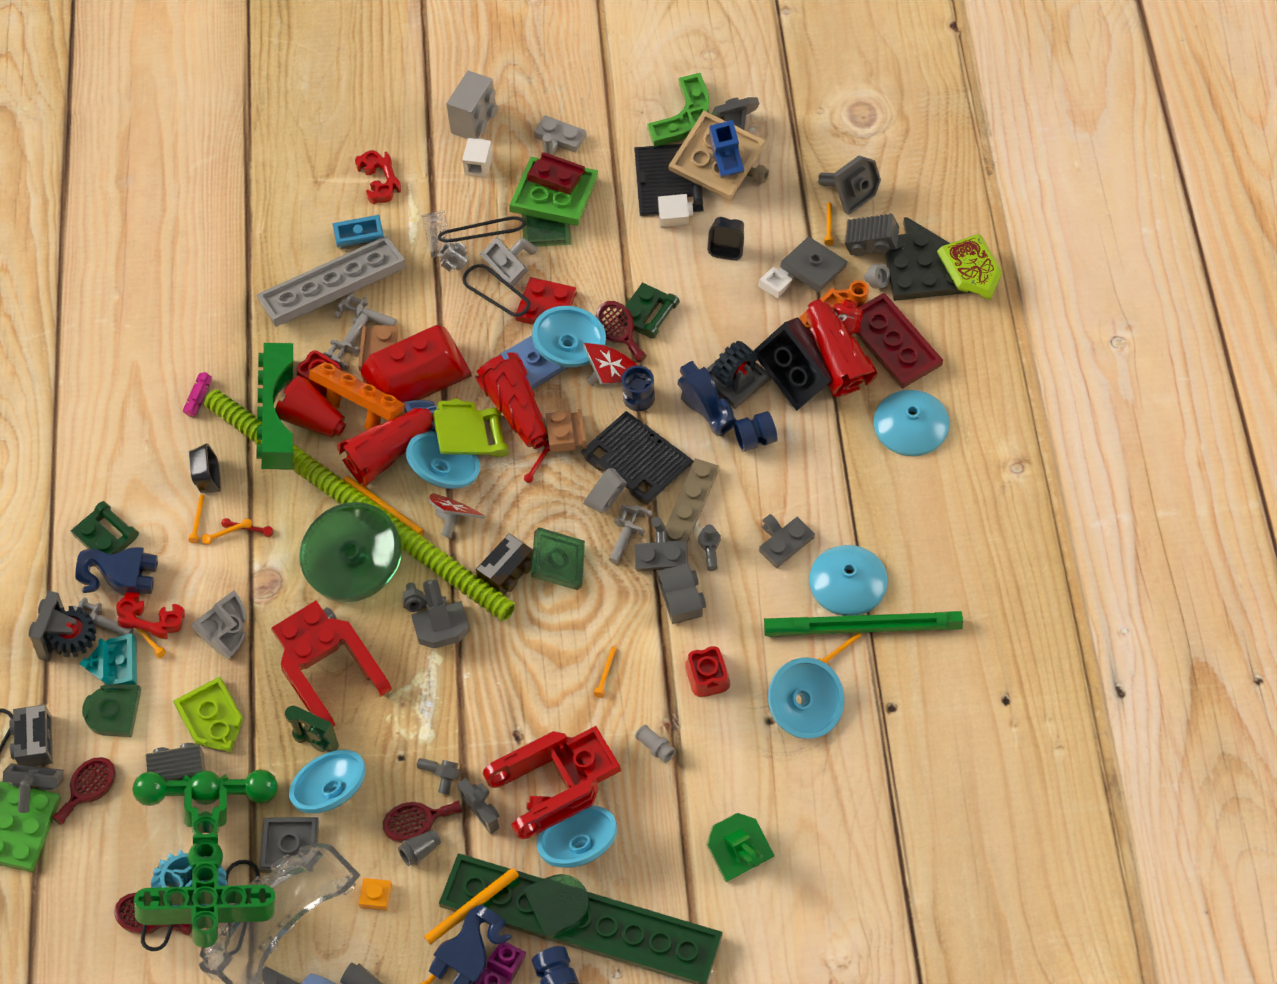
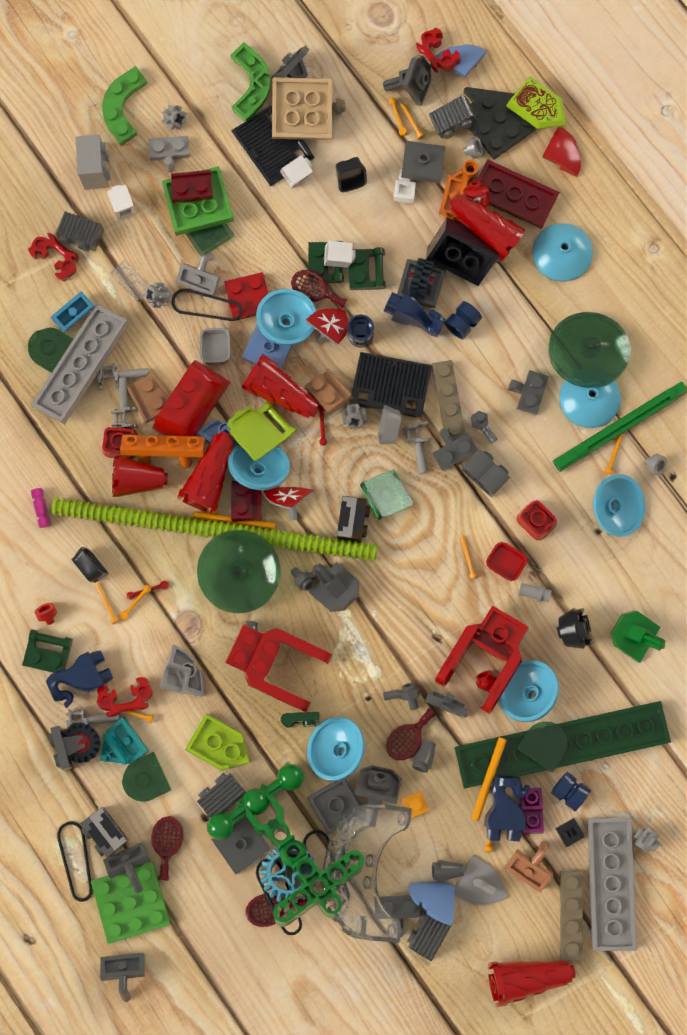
camera: 30 degrees left, 20 degrees up
green arch [256,343,293,470] -> none
black piece [438,216,526,243] -> none
blue brick [709,120,744,178] -> none
none -> clear green tile [28,327,73,373]
none -> red tile [34,603,57,625]
none -> dark grey brick [56,211,104,252]
none -> bright green plate [102,66,148,146]
none -> light grey gear [162,105,187,130]
none -> light grey piece [200,328,230,364]
none -> dark grey plate [211,817,271,875]
none -> dark red plate [231,481,262,522]
none -> white brick [324,241,355,268]
none -> light grey gear [342,404,367,429]
none -> dark green plate [349,247,386,290]
none -> dark grey piece [355,765,402,822]
none -> light orange hinge [389,97,407,136]
none -> red helmet [416,28,461,73]
none -> medium blue brick [435,44,487,79]
none -> red piece [486,542,527,581]
none -> red brick [542,127,581,177]
none -> clear green dish [548,312,631,388]
none -> black cone [557,608,593,649]
none -> light grey tile [645,454,667,476]

